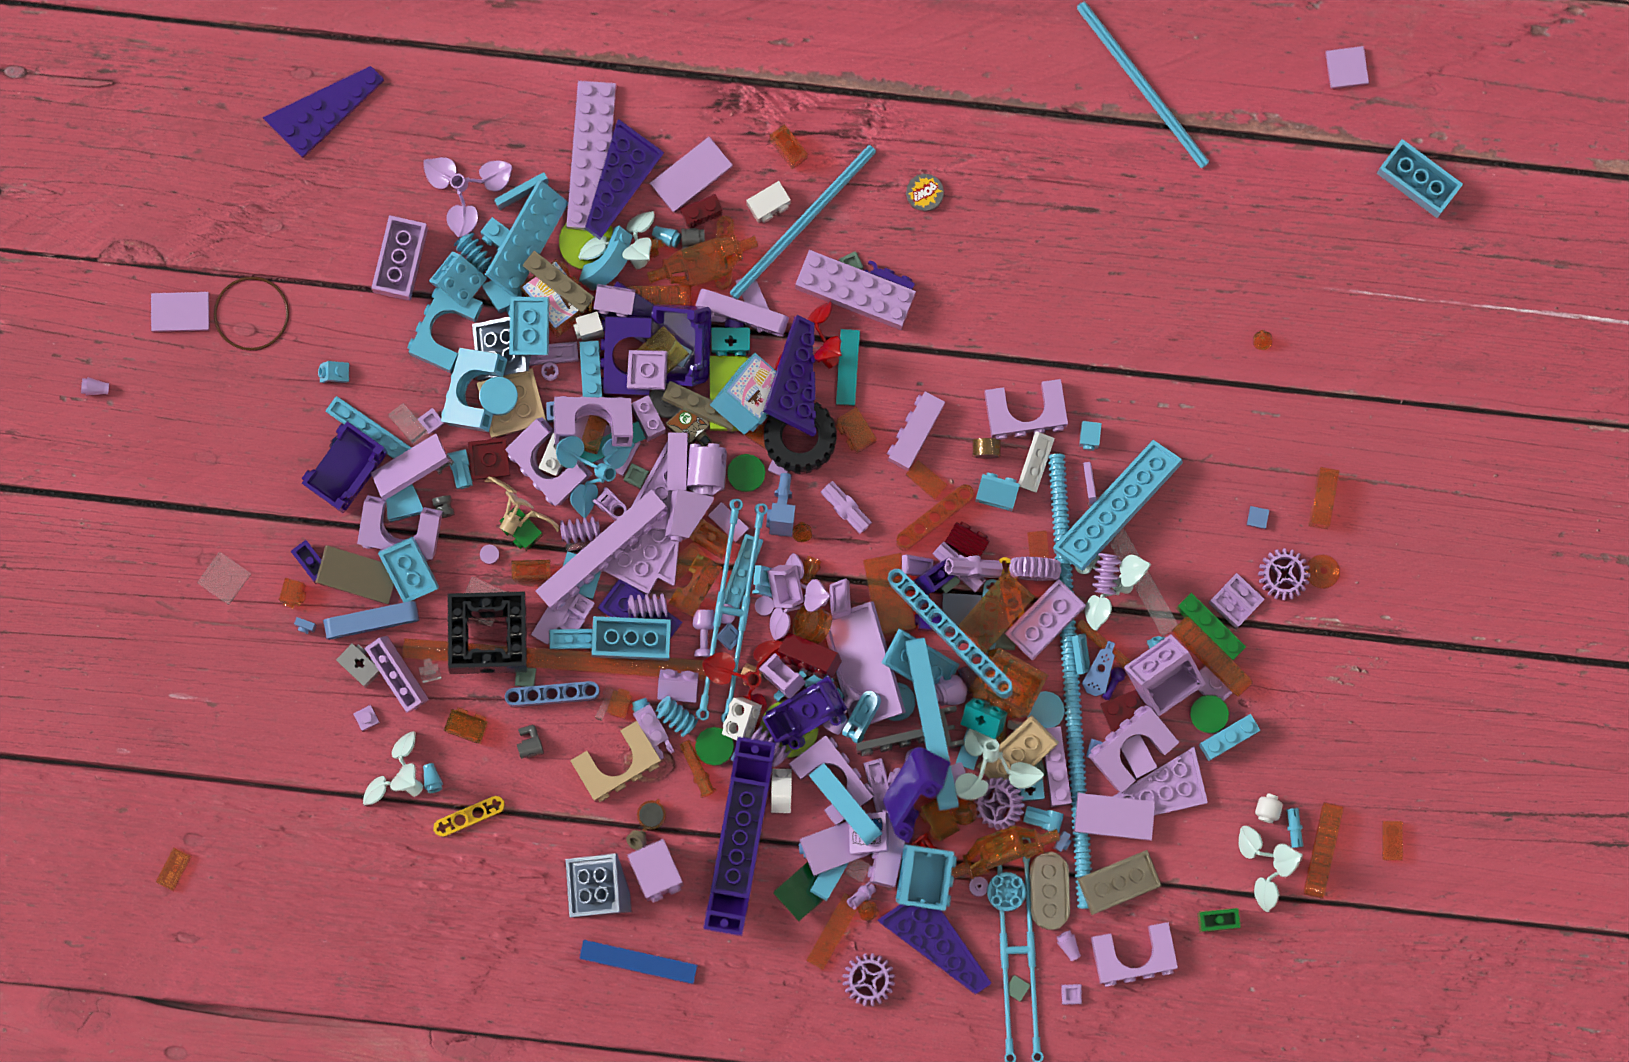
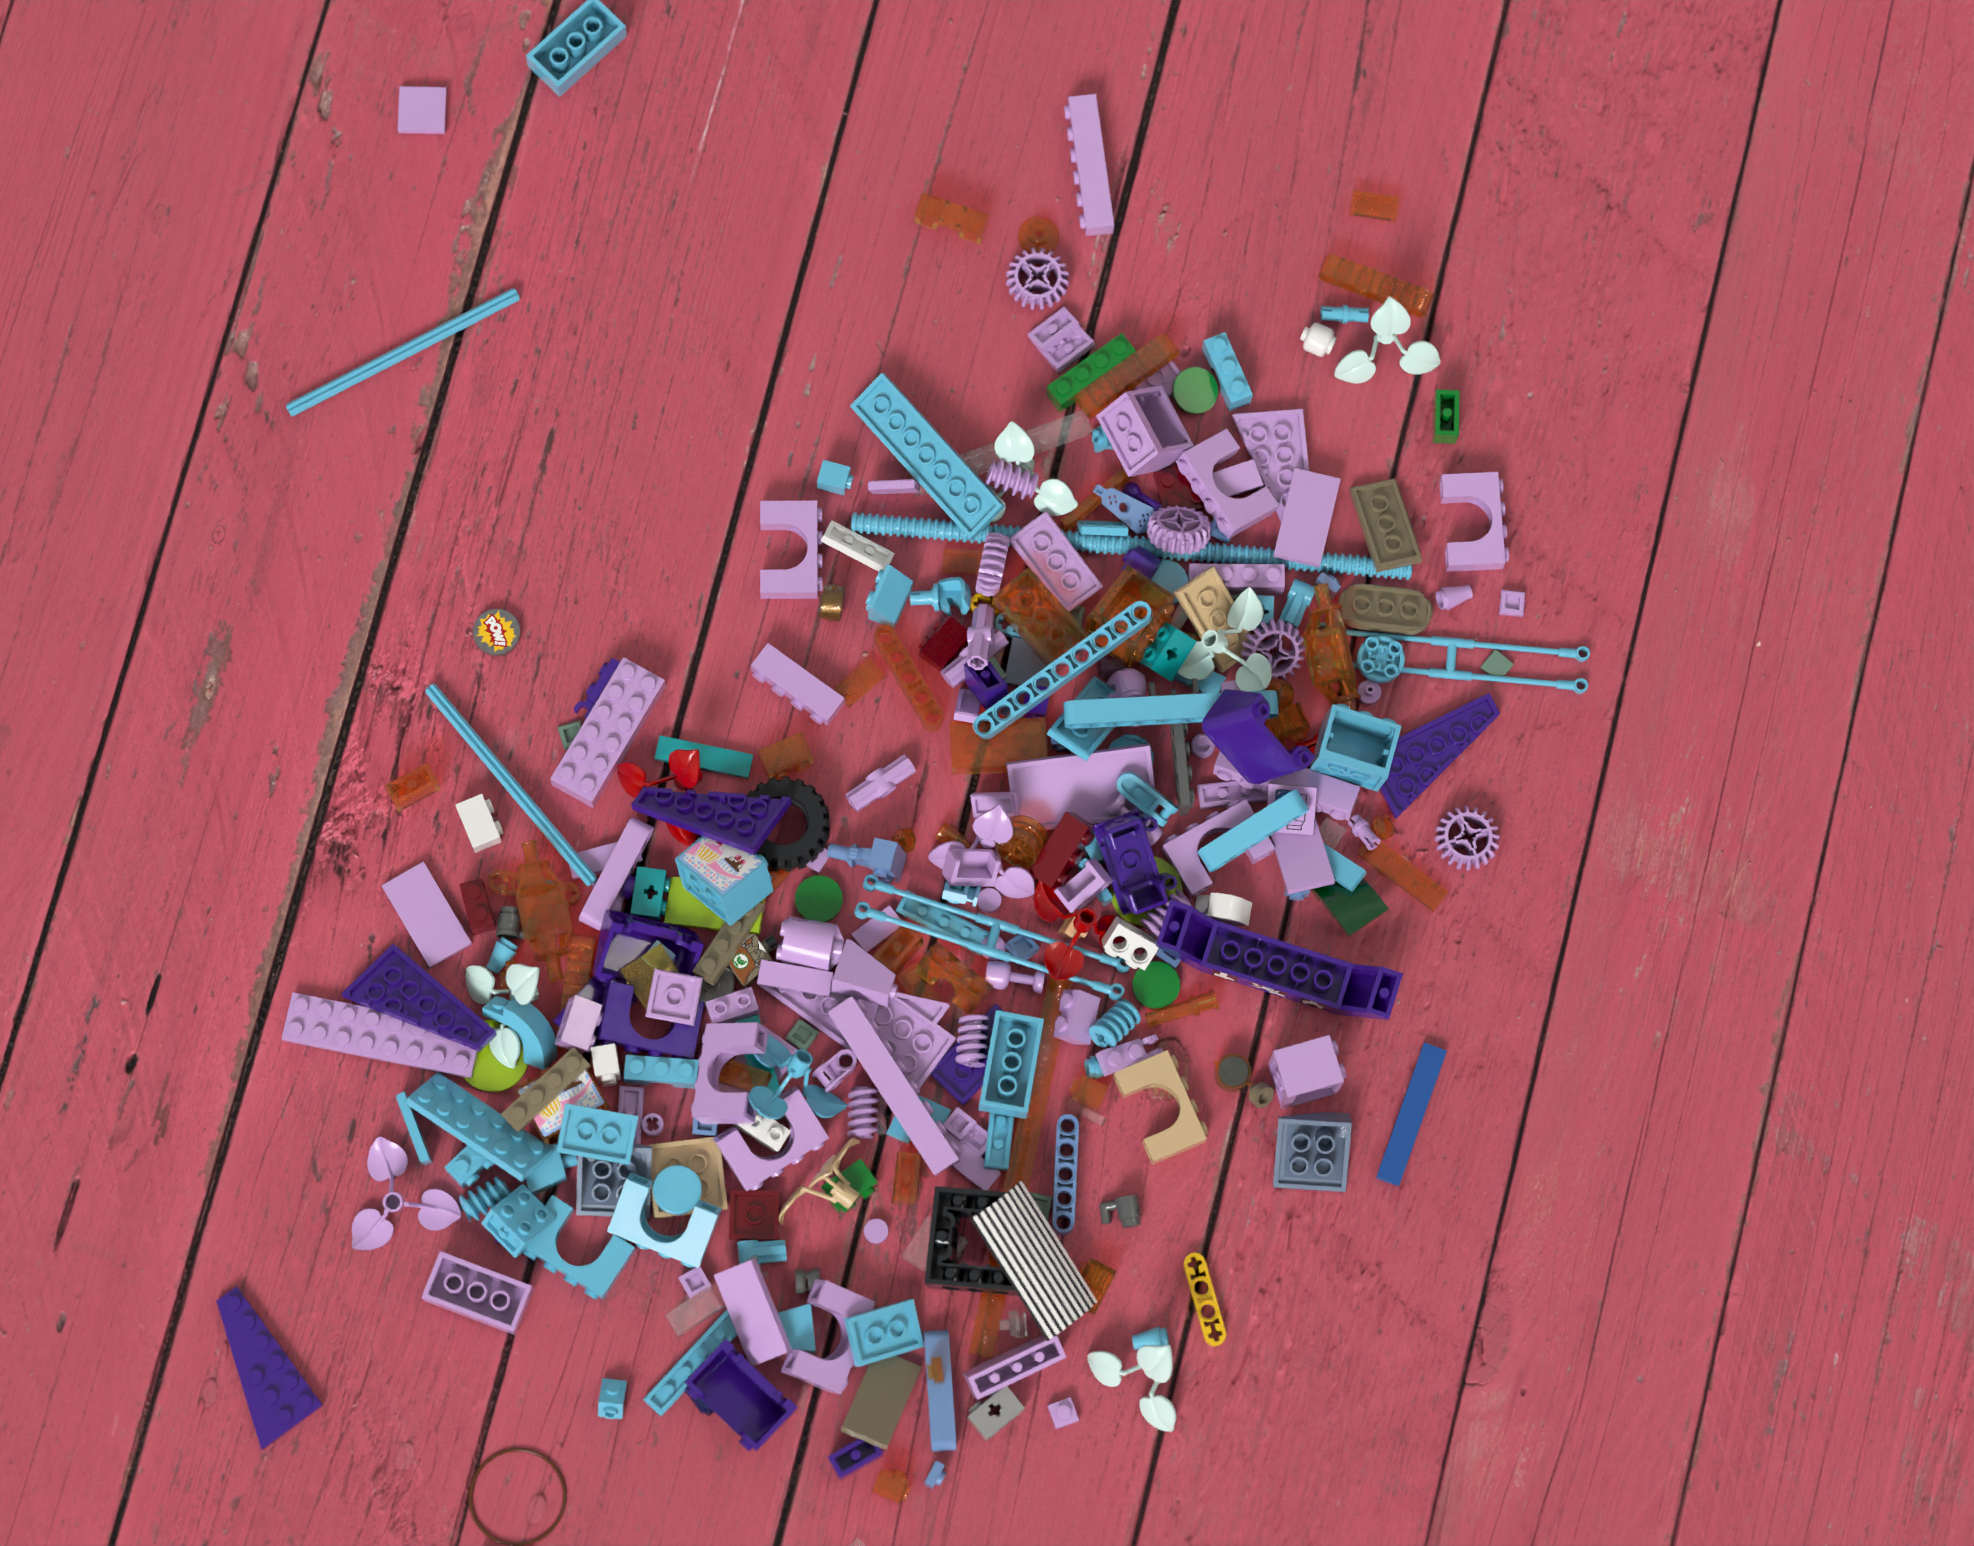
camera: 85 degrees left, 5 degrees down
medium blue tile [1246,506,1269,529] -> none
clear orange tile [1253,330,1272,350] -> none
none -> medium azure piece [910,577,971,616]
none -> clear orange plate [927,1357,944,1385]
none -> sticker [970,1181,1098,1341]
none -> lavender brick [1064,94,1114,236]
none -> dark purple brick [1121,545,1163,585]
none -> lavender gear [1147,505,1211,555]

